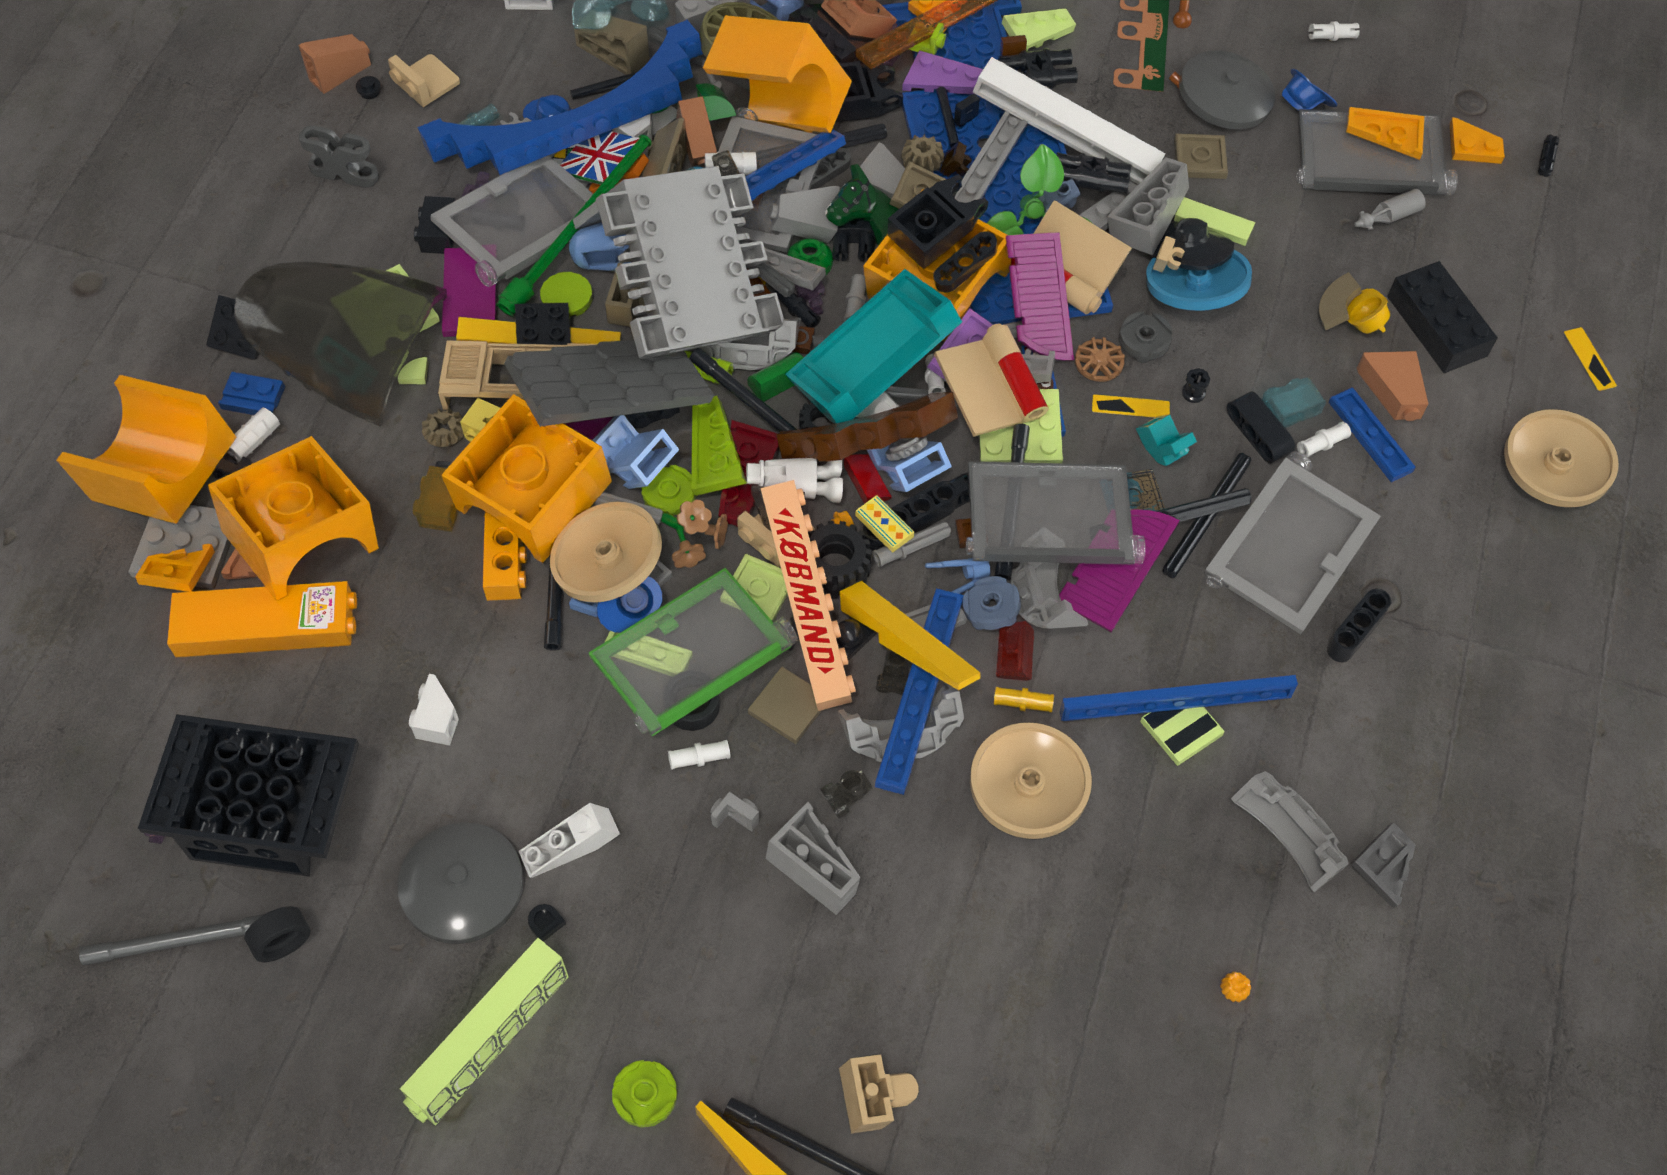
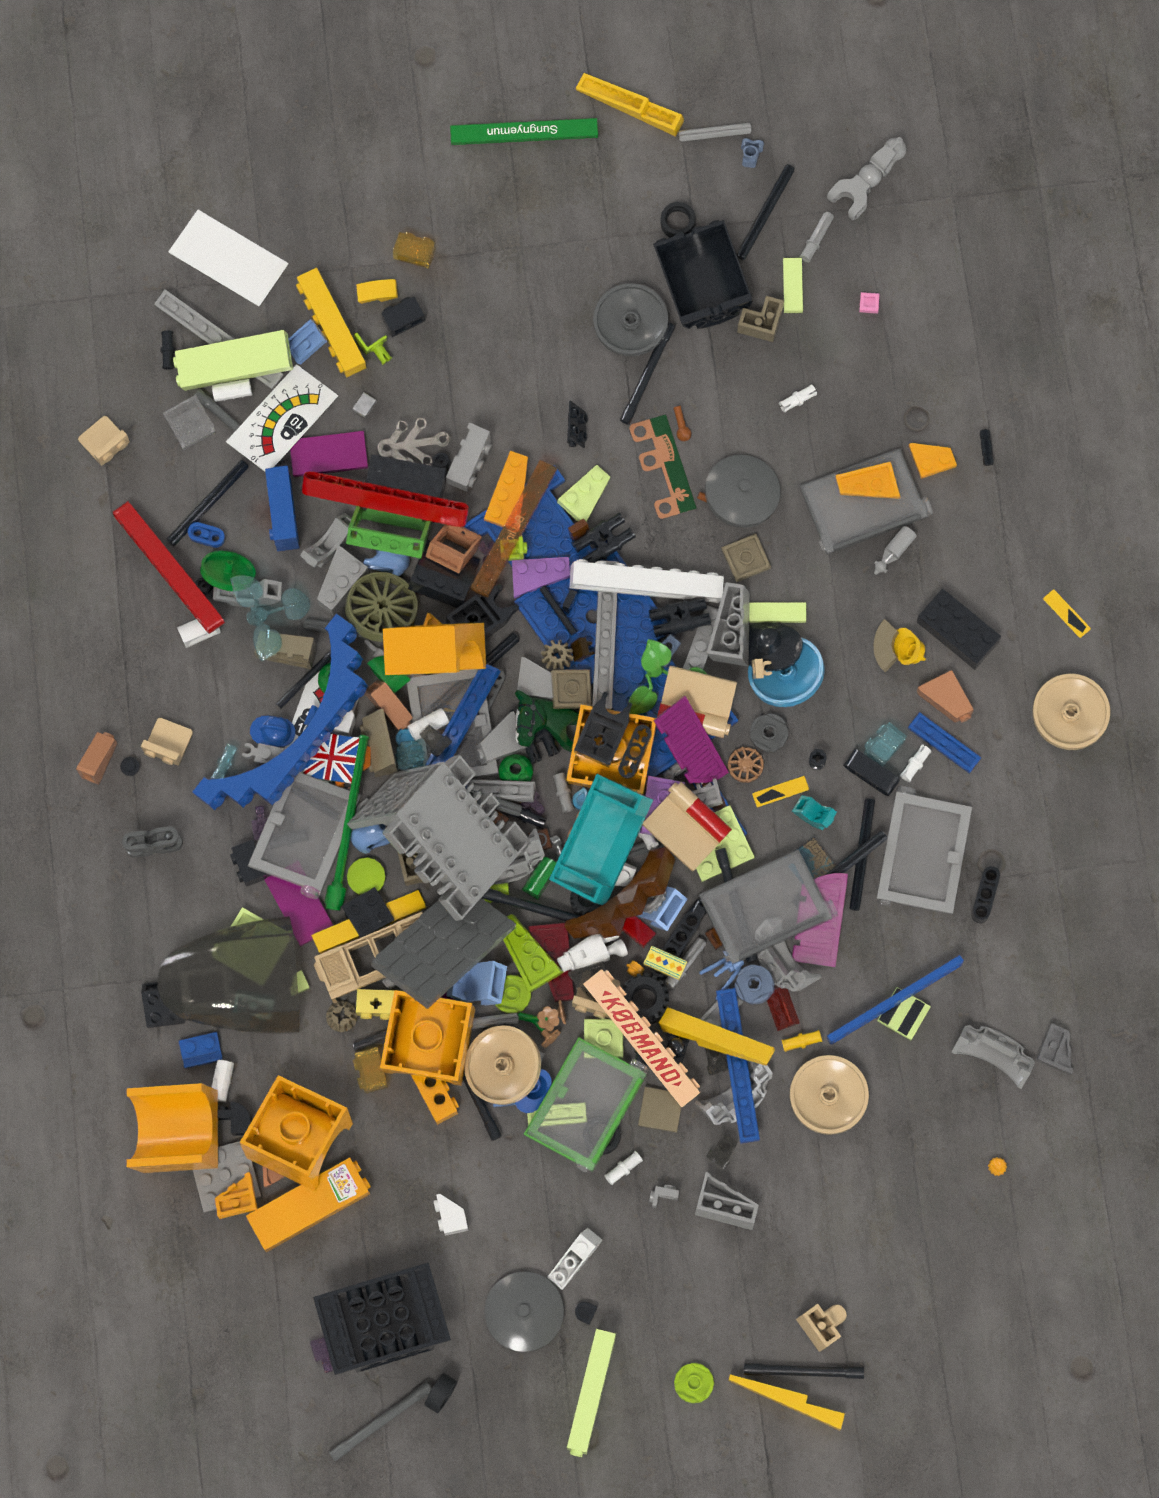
camera: 20 degrees left, 15 degrees up
blue piece [1282,69,1337,110] -> none

